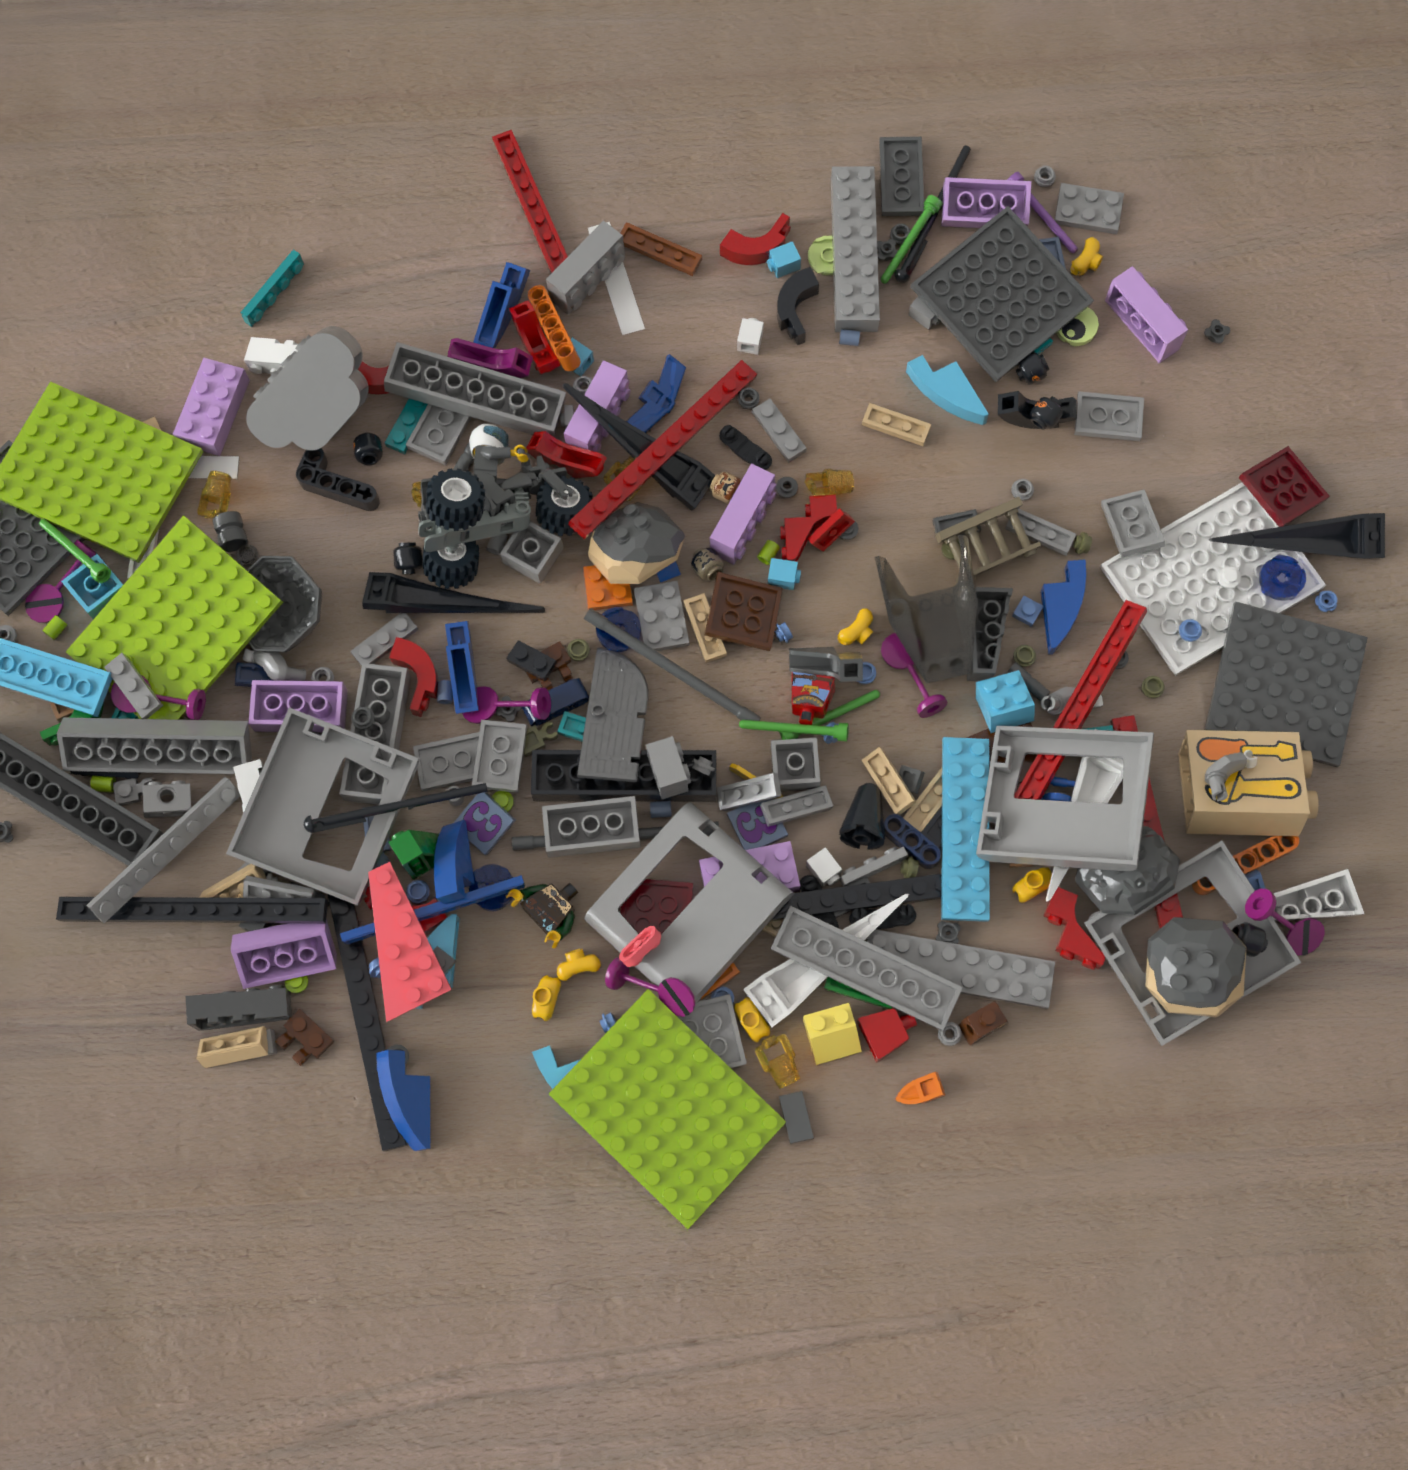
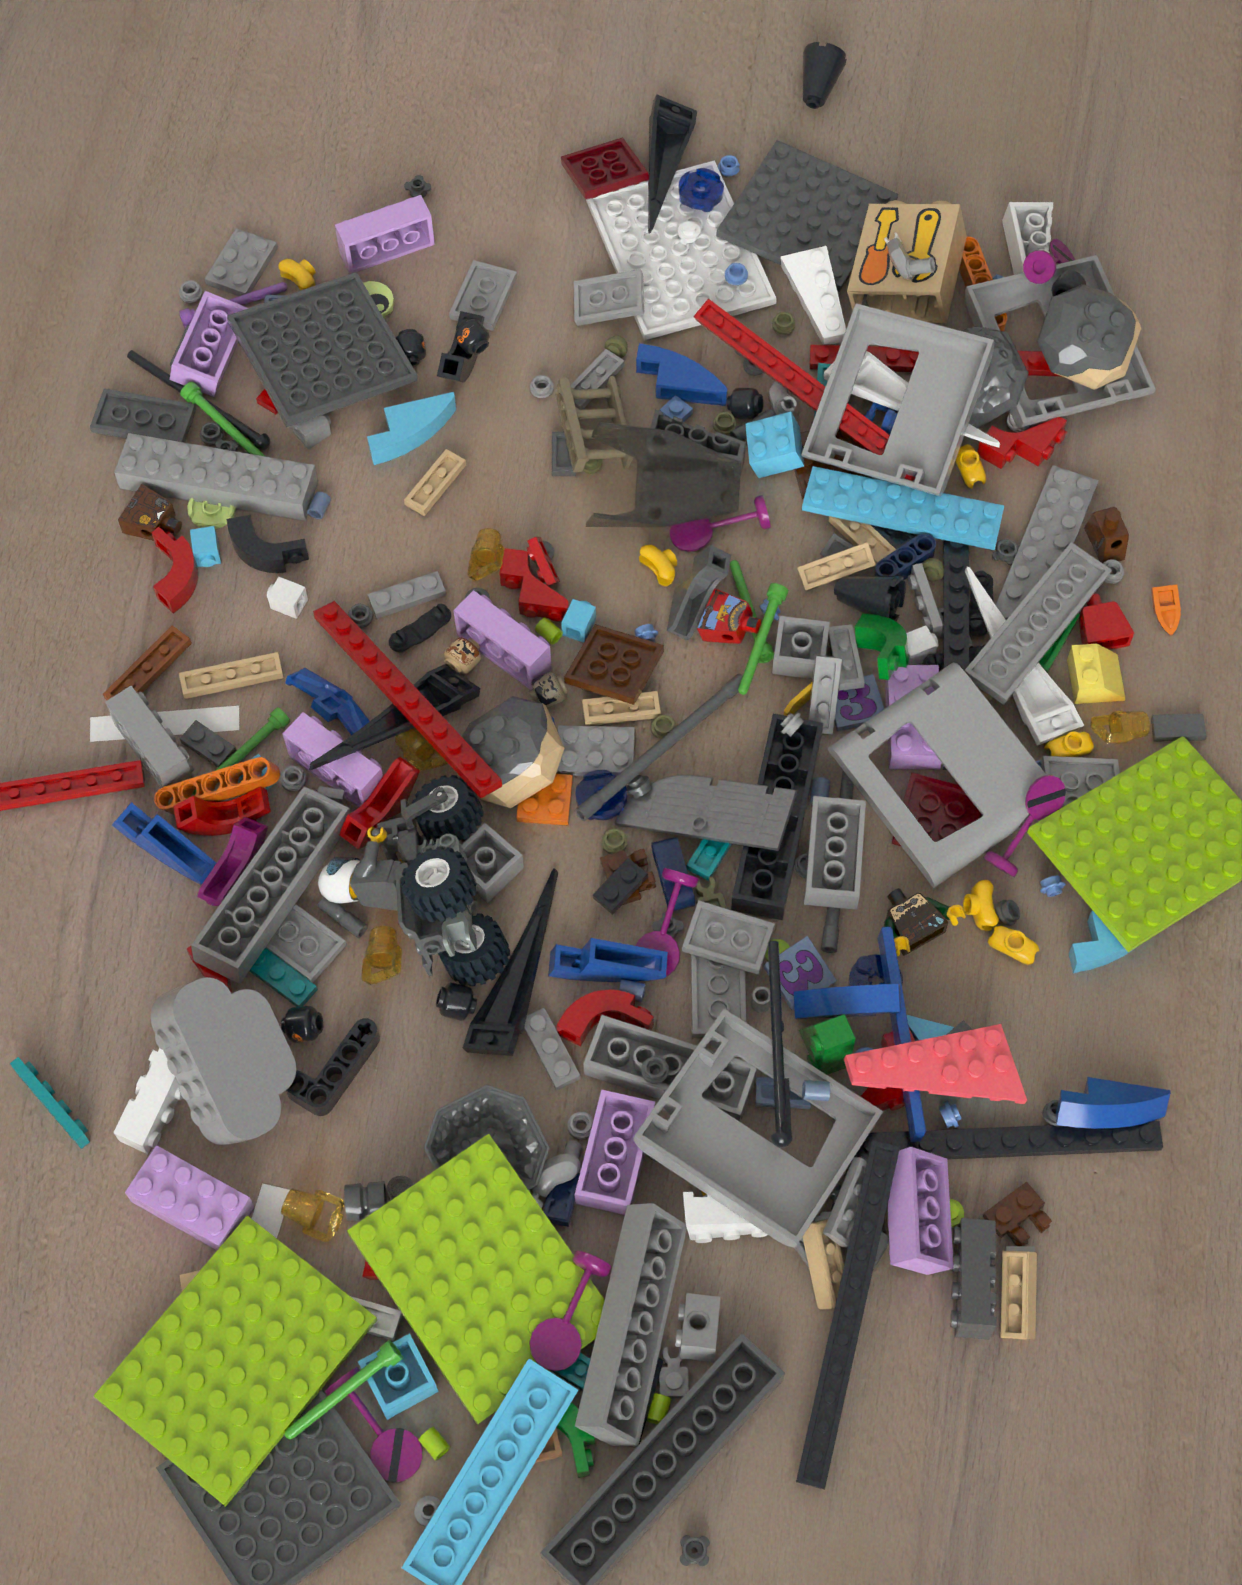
camera: 80 degrees left, 10 degrees down
light grey plate [86,777,240,923] -> none
light grey plate [104,653,163,719] -> none
coral plate [619,926,661,967] -> none
light grey brick [646,736,691,799] -> none
none -> reddish brown torso [118,484,182,541]
none -> tan plate [179,652,284,699]
none -> dark grey plate [180,720,237,767]
none -> bright green piece [193,707,291,796]
none -> dark grey plate [626,775,651,798]
none -> olive plate [651,715,677,739]
none -> black head [727,388,764,419]
none -> white wedge [781,246,846,345]
none -> sand blue hinge [802,1080,830,1101]
none -> green arch [855,613,909,680]
none -> dark grey plate [996,900,1020,926]

